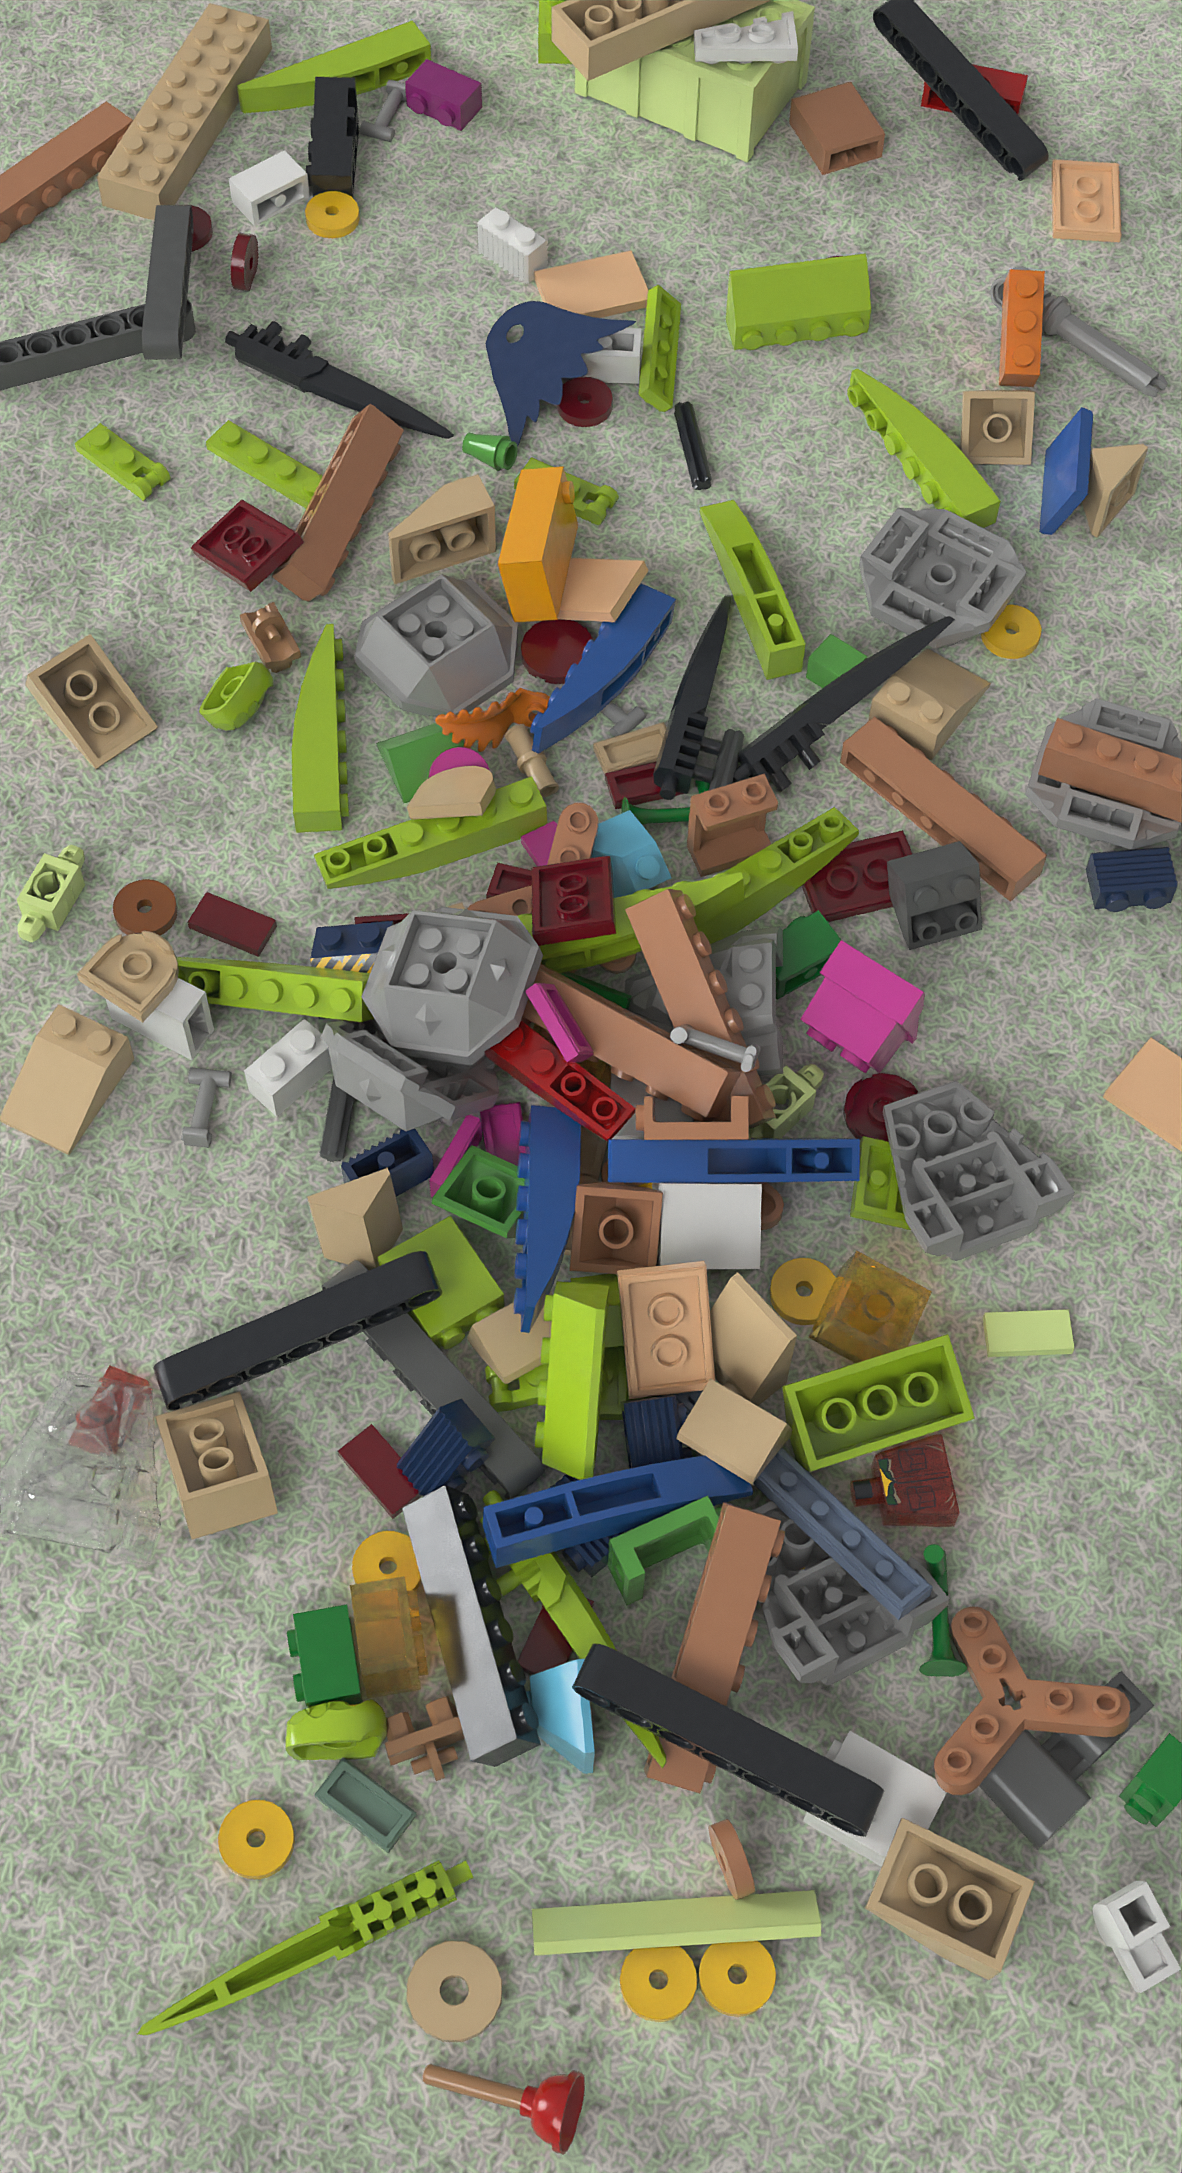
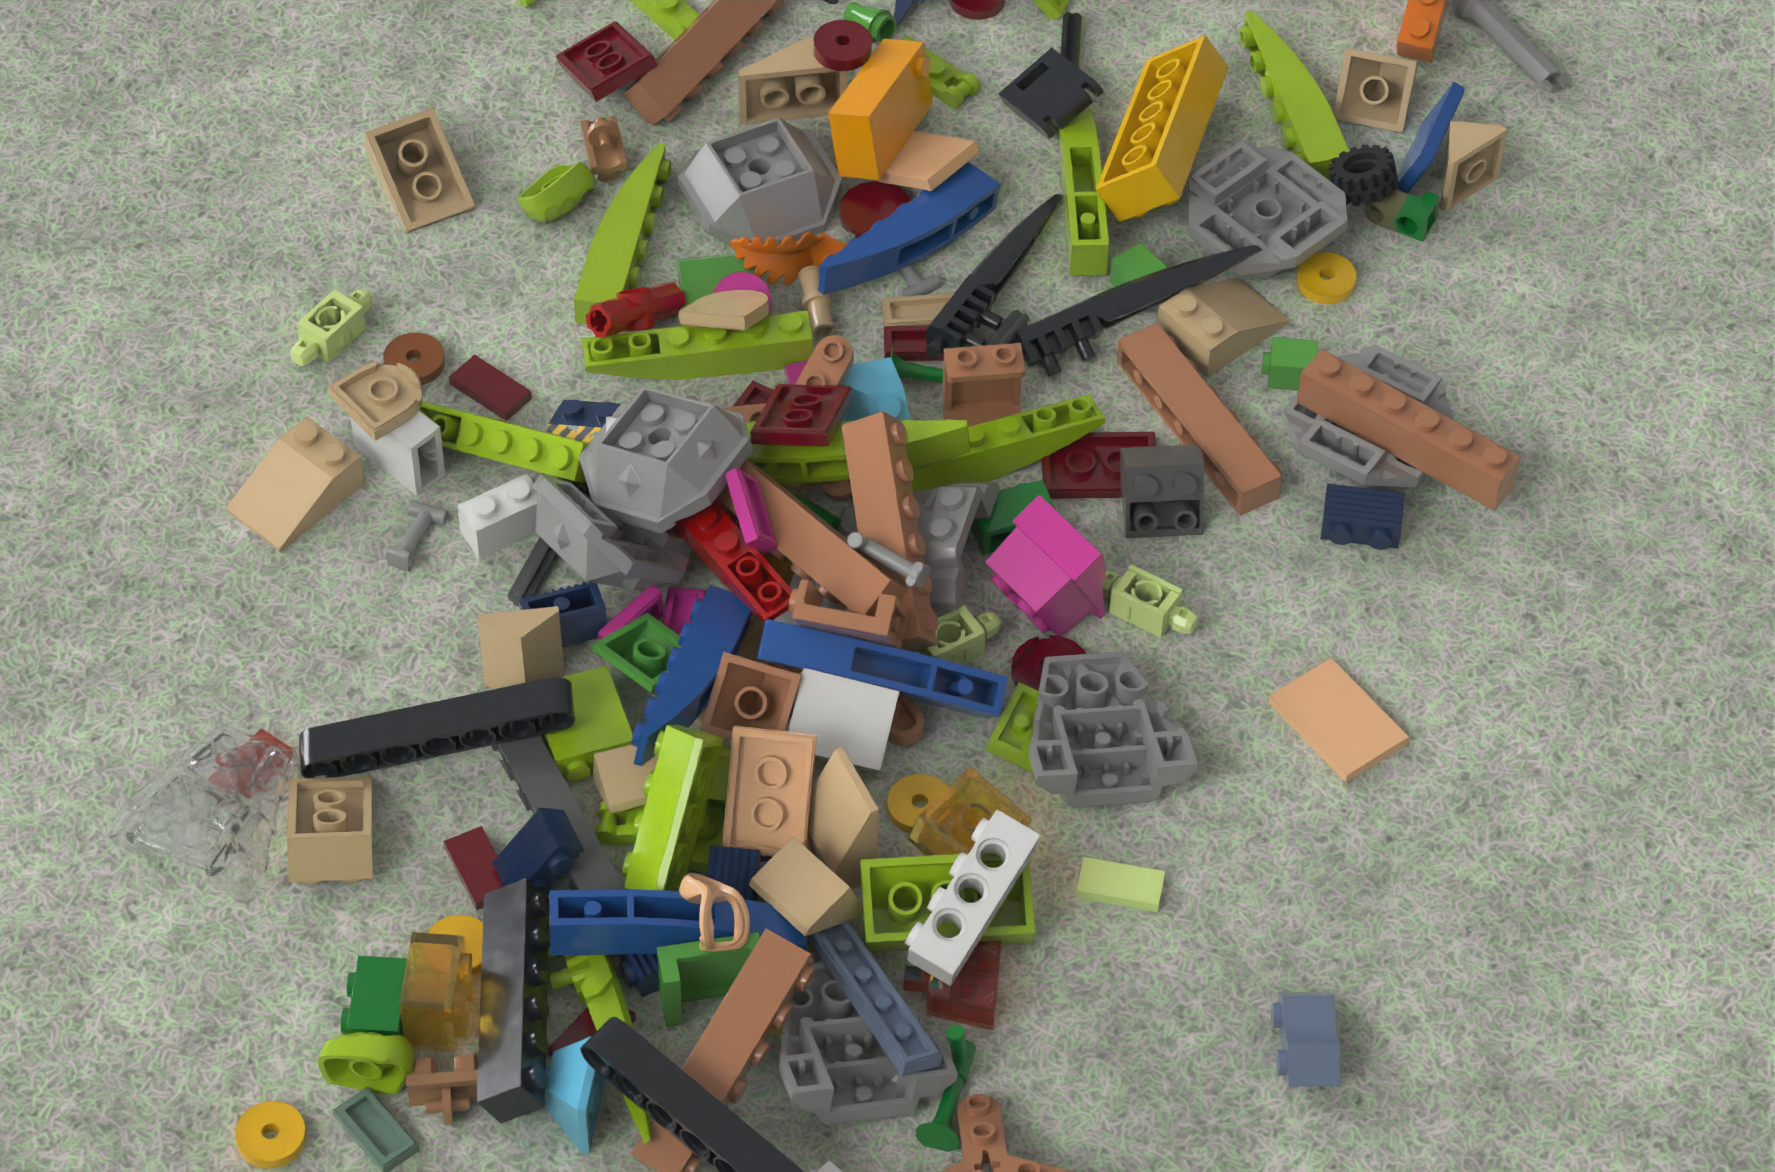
camera: 15 degrees right, 10 degrees down
none -> red piece [585,282,686,337]
none -> light nougat piece [679,873,750,952]
none -> dark red piece [814,20,872,71]
none -> white brick [905,809,1041,986]
none -> black container [998,47,1104,140]
none -> yellow brick [1095,35,1229,222]
none -> yellowish green piece [1102,564,1198,638]
none -> bright green brick [1261,337,1318,391]
none -> black tyre [1329,145,1399,206]
none -> green leg [1366,189,1440,242]

